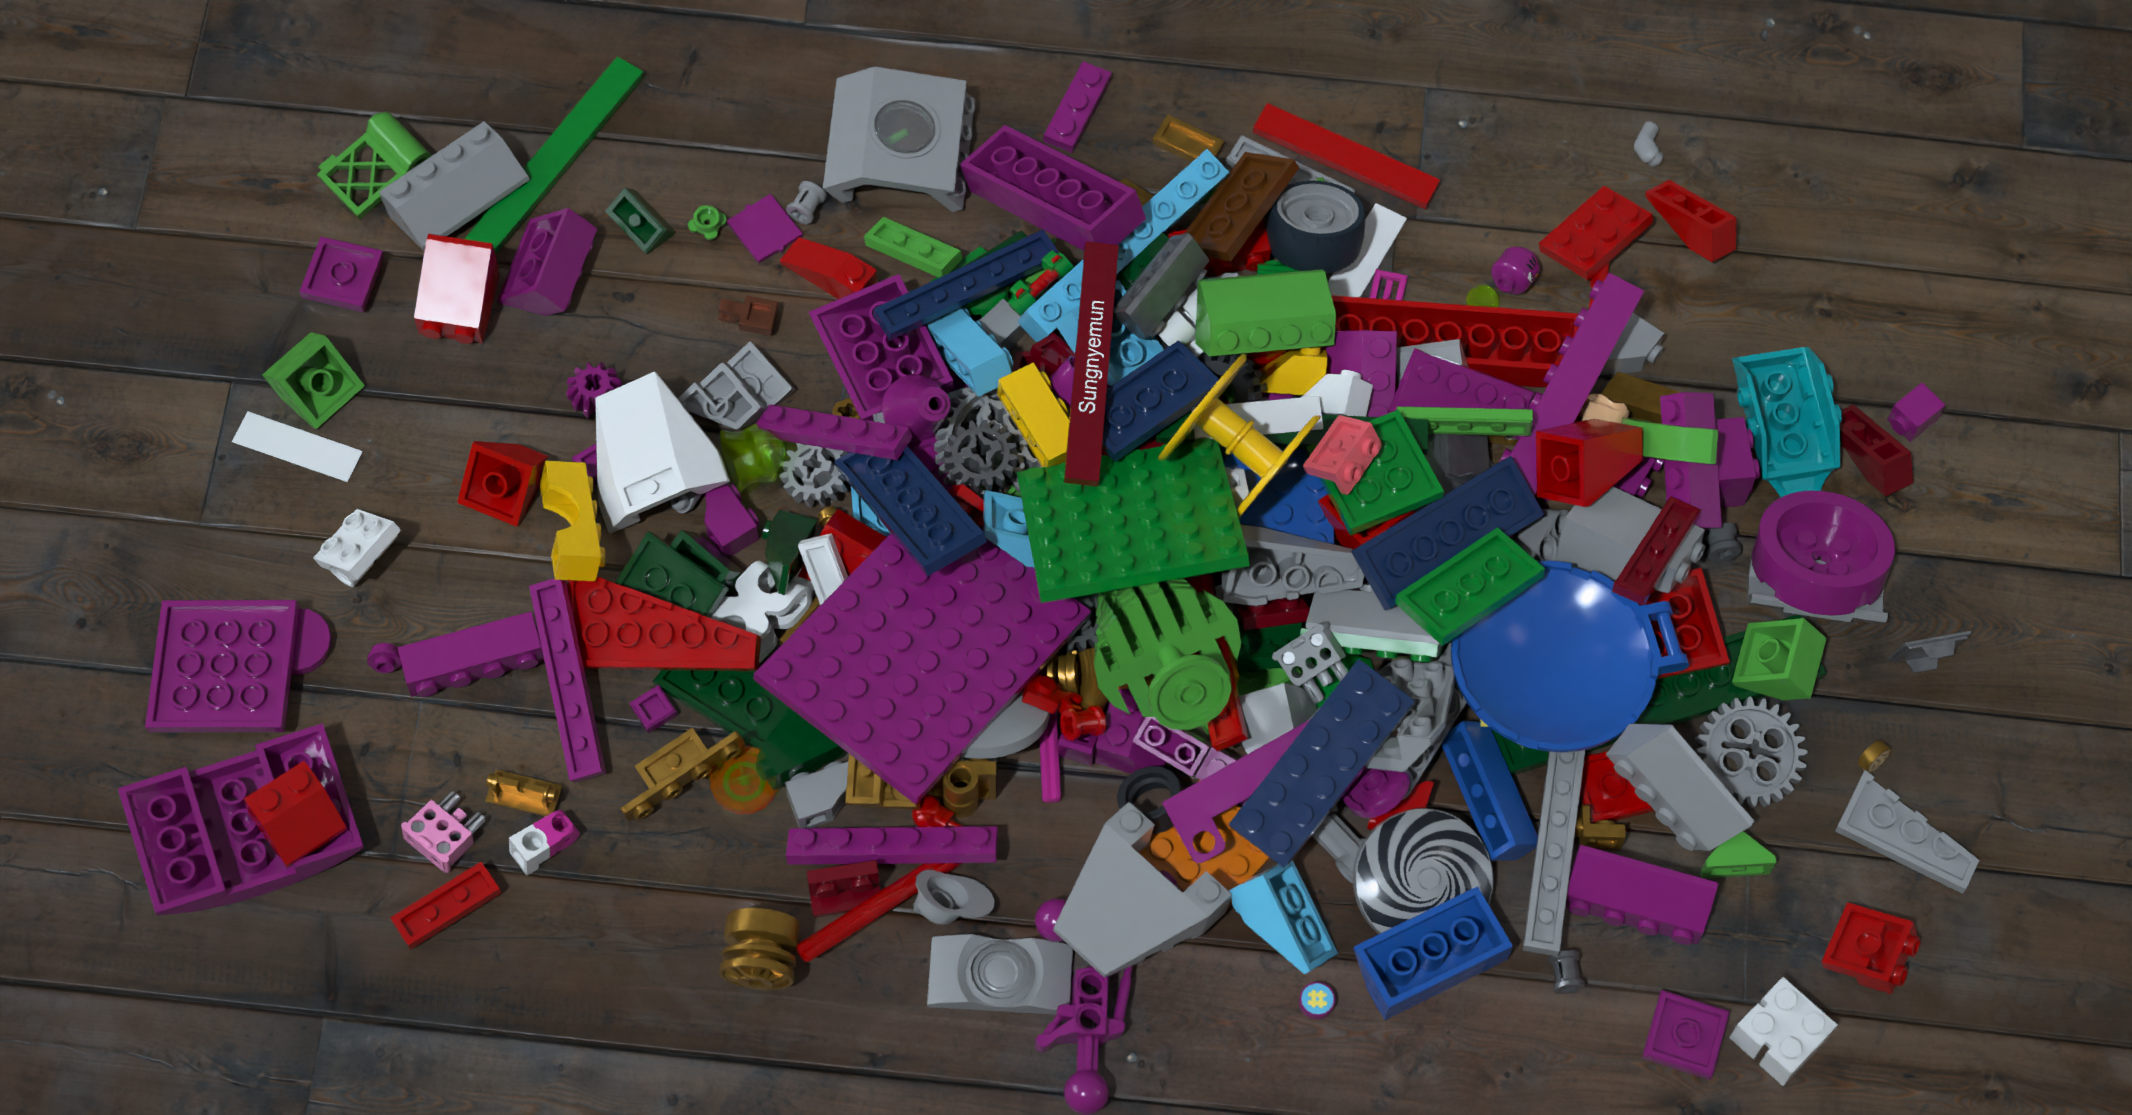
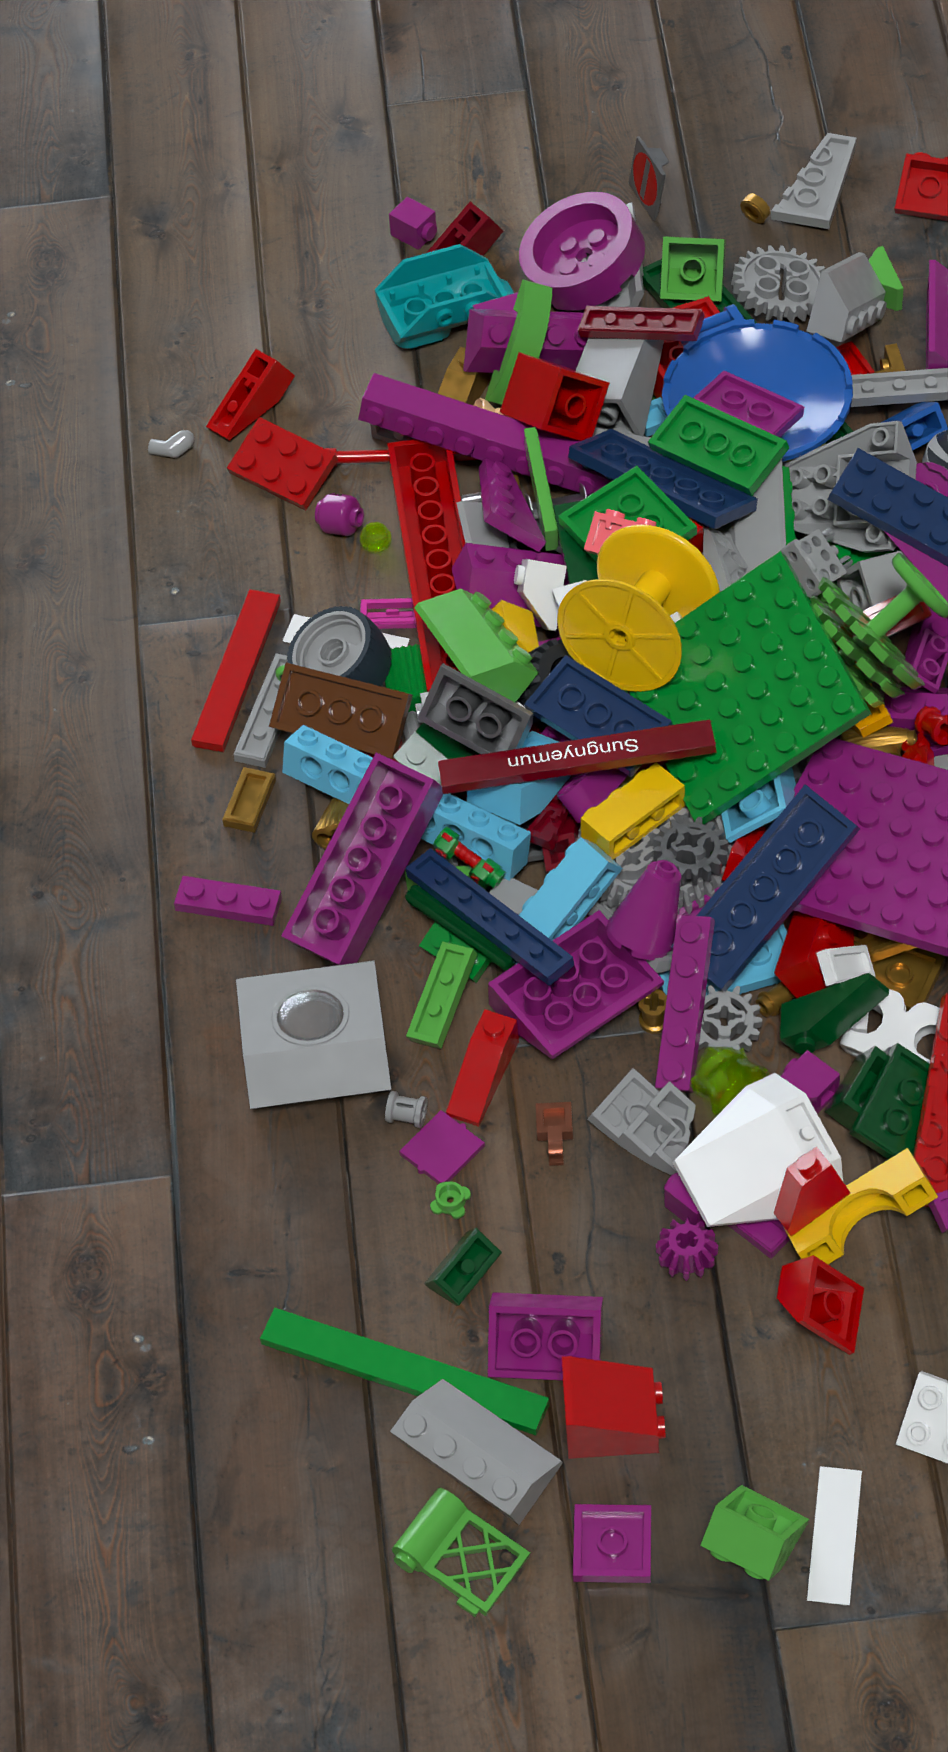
camera: 95 degrees left, 10 degrees down
none -> magenta tile [694,371,805,437]
none -> red slope [774,1146,851,1236]

